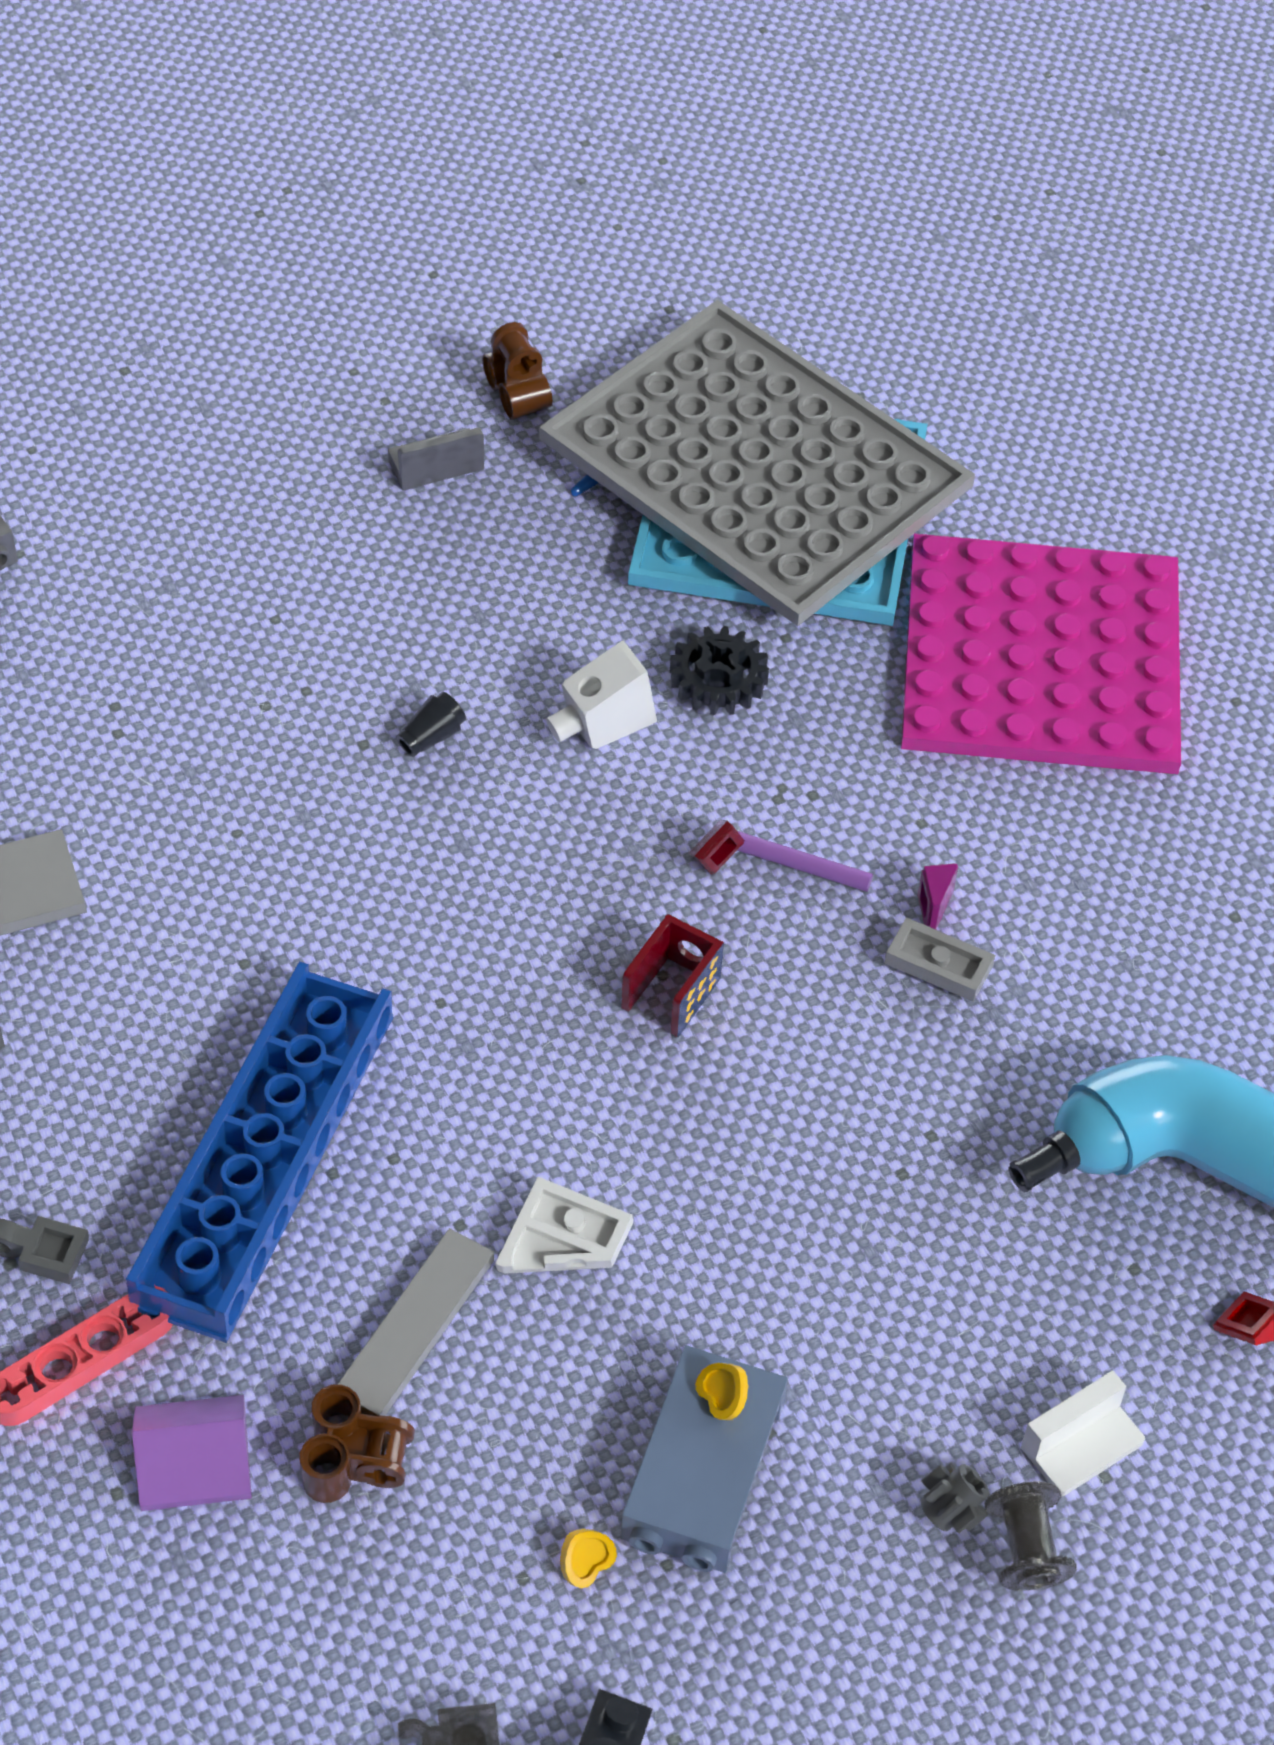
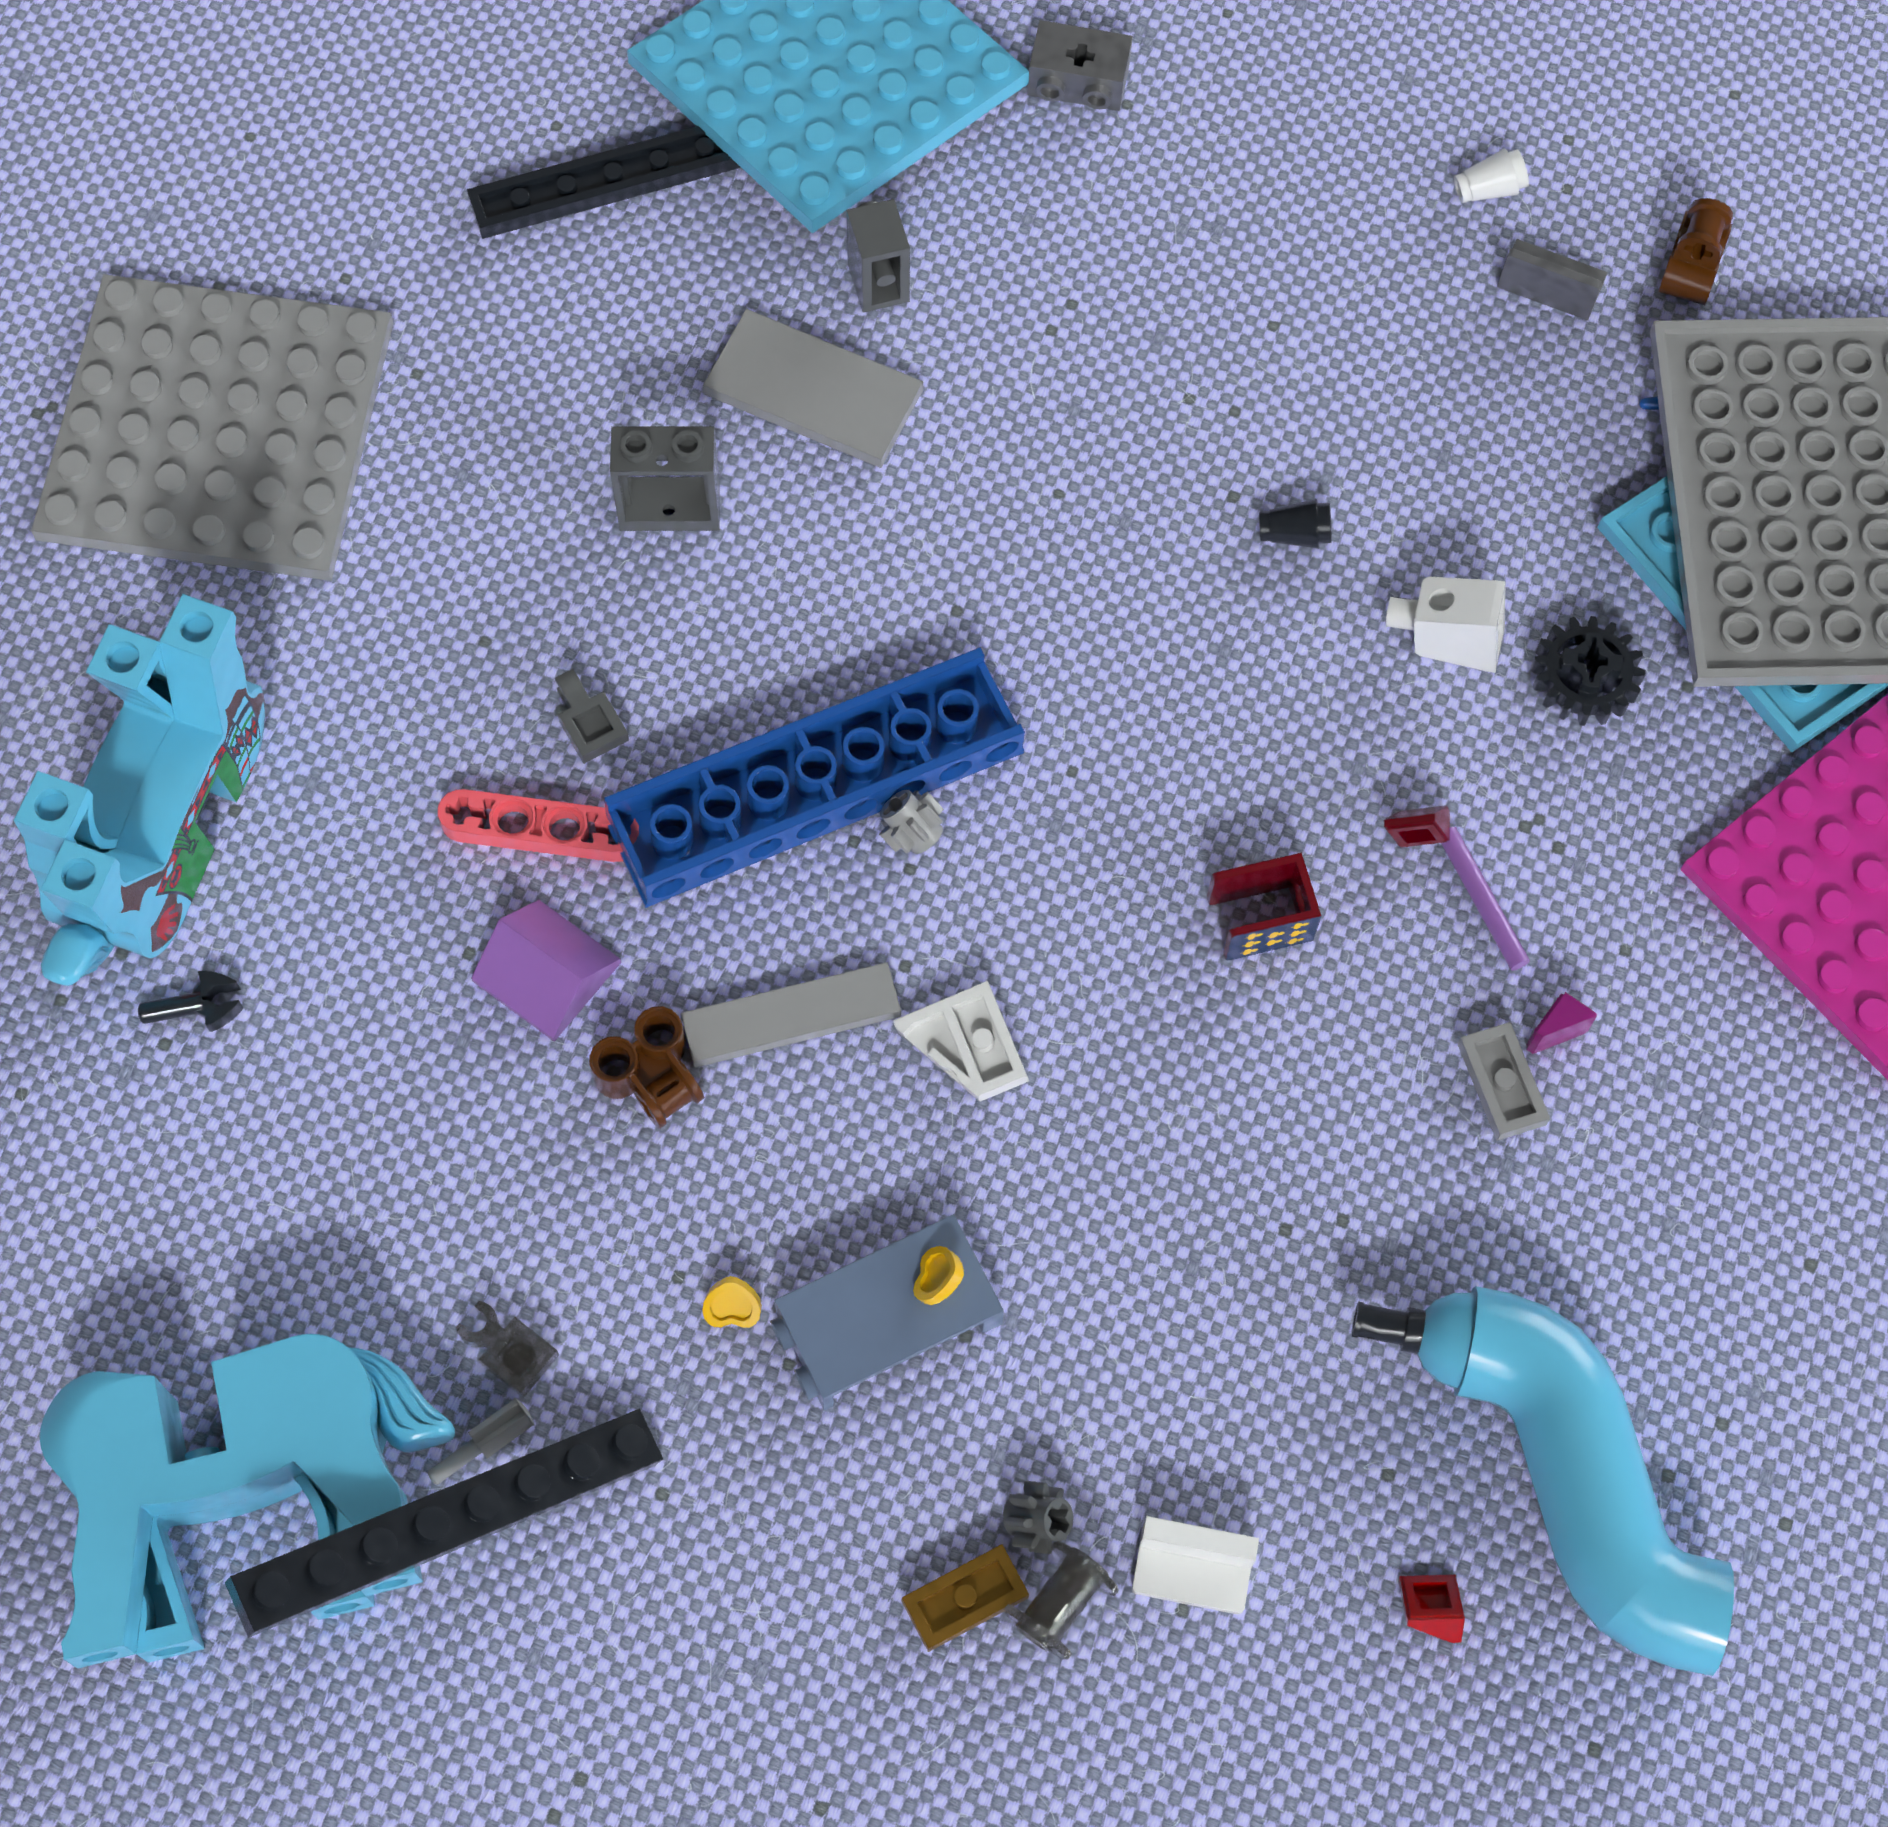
camera: 45 degrees right, 15 degrees up
none -> light grey gear [879,790,944,854]
none -> pearl gold plate [901,1544,1029,1652]
none -> white cone [1454,148,1529,203]

